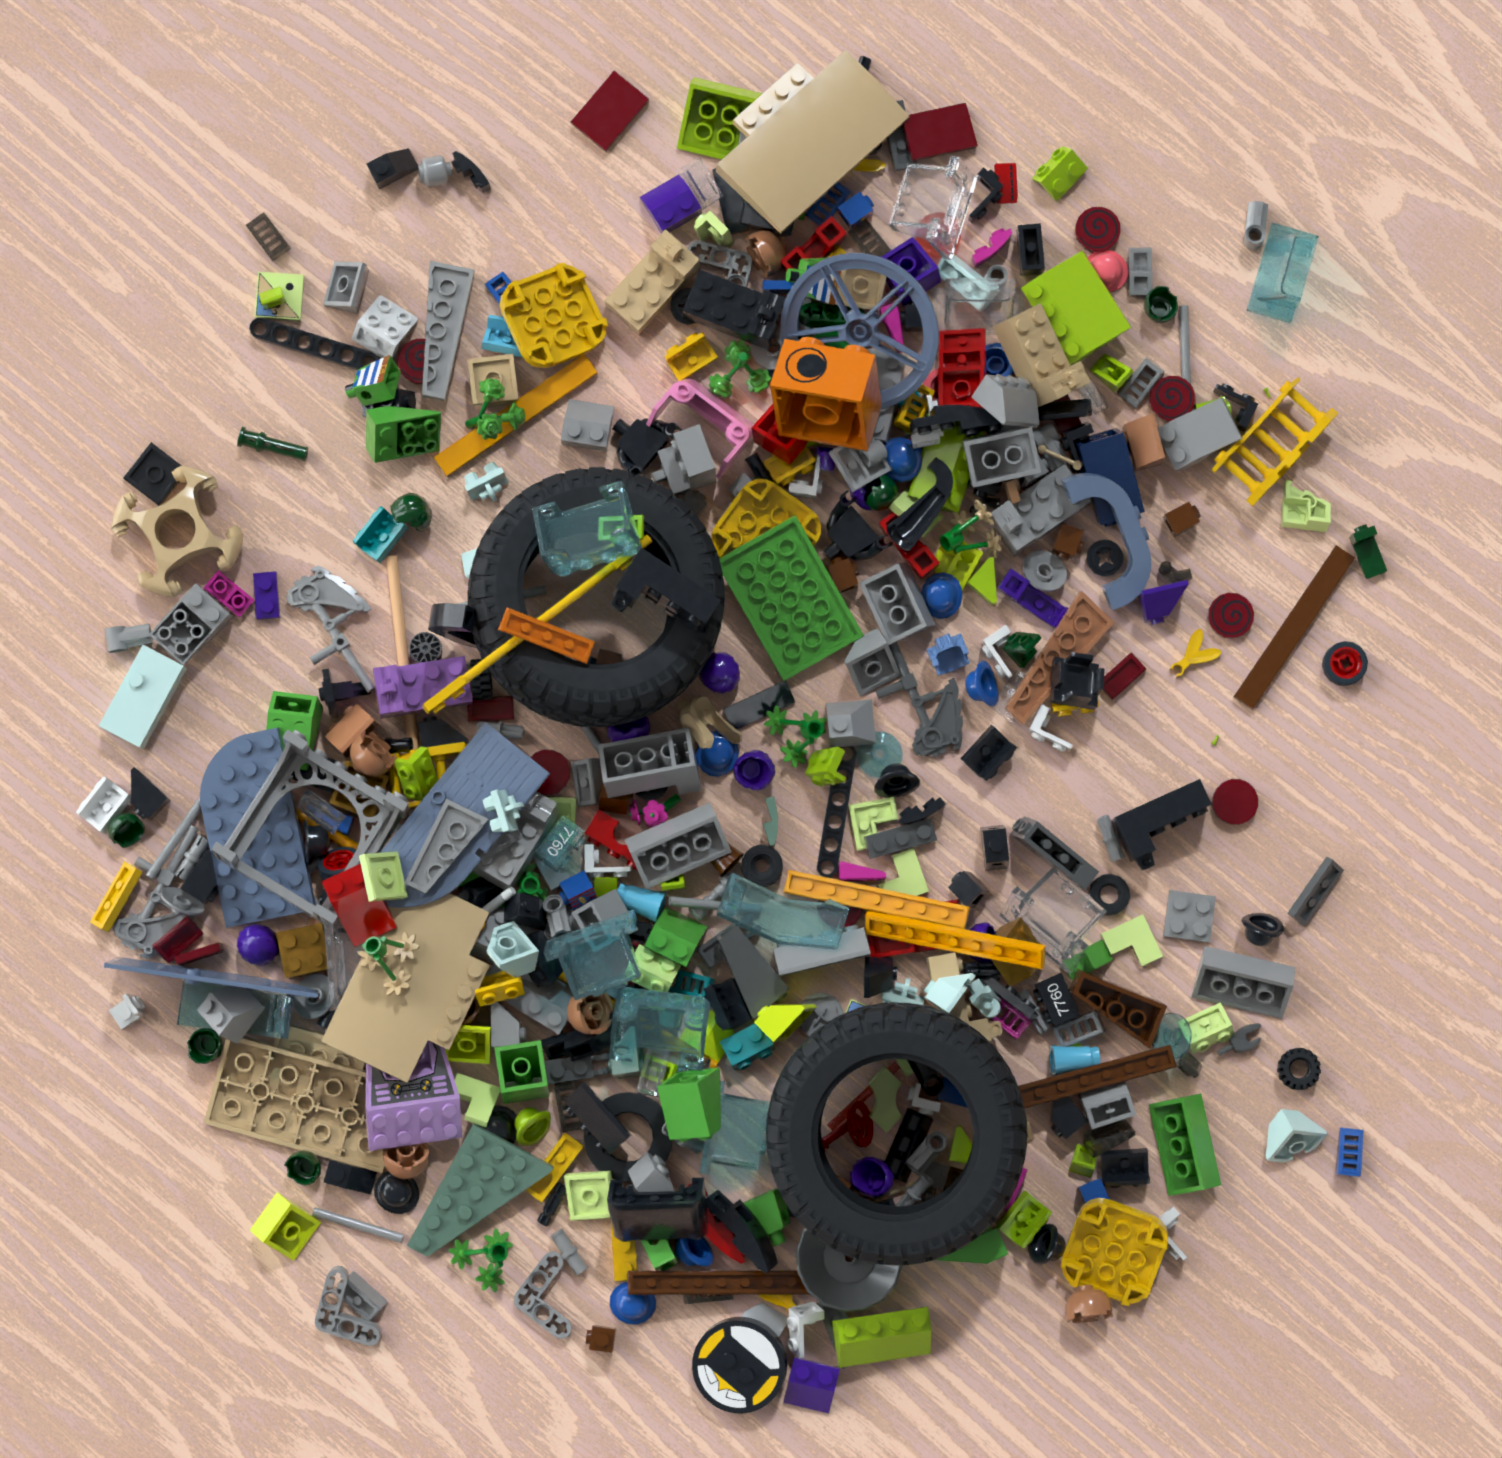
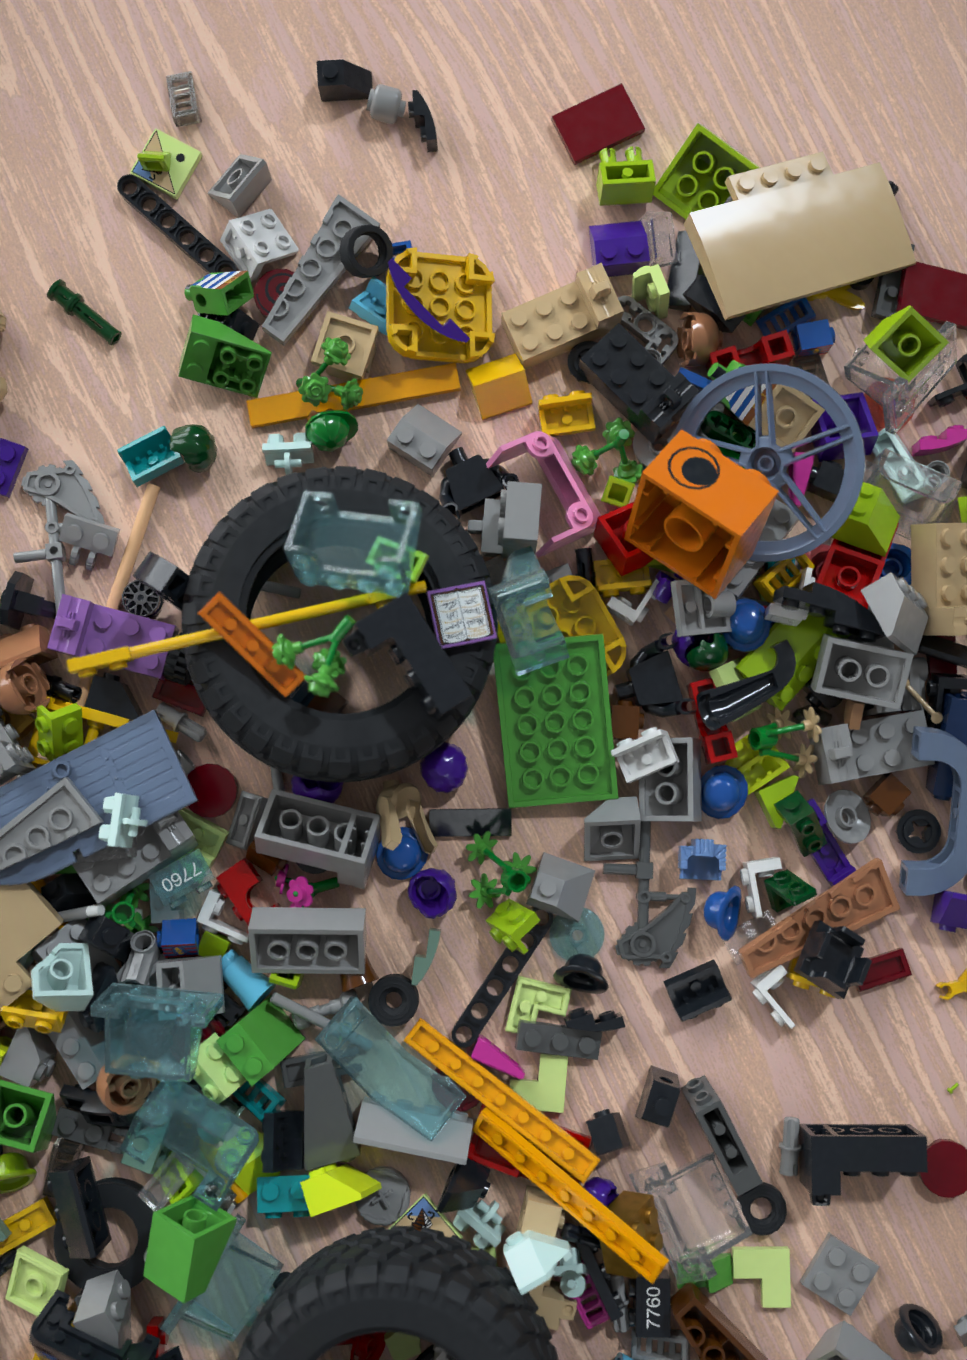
camera: 25 degrees right, 0 degrees up
none -> light grey hinge [59,513,120,571]
none -> bright green plant [272,615,355,697]
none -> green piece [305,409,358,452]
none -> black tyre [339,224,393,278]
none -> dark purple slope [387,258,470,343]
none -> tile [426,581,497,649]
none -> yellow slope [465,353,532,420]
none -> clear light blue windscreen [488,545,570,676]
none -> lime brick [596,146,656,206]
none -> lime slope [601,475,635,508]
none -> white bracket [610,727,680,783]
none -> dark green bracket [774,790,827,857]
none -> lime slope [832,482,900,557]
none -> lime slope [863,305,949,384]

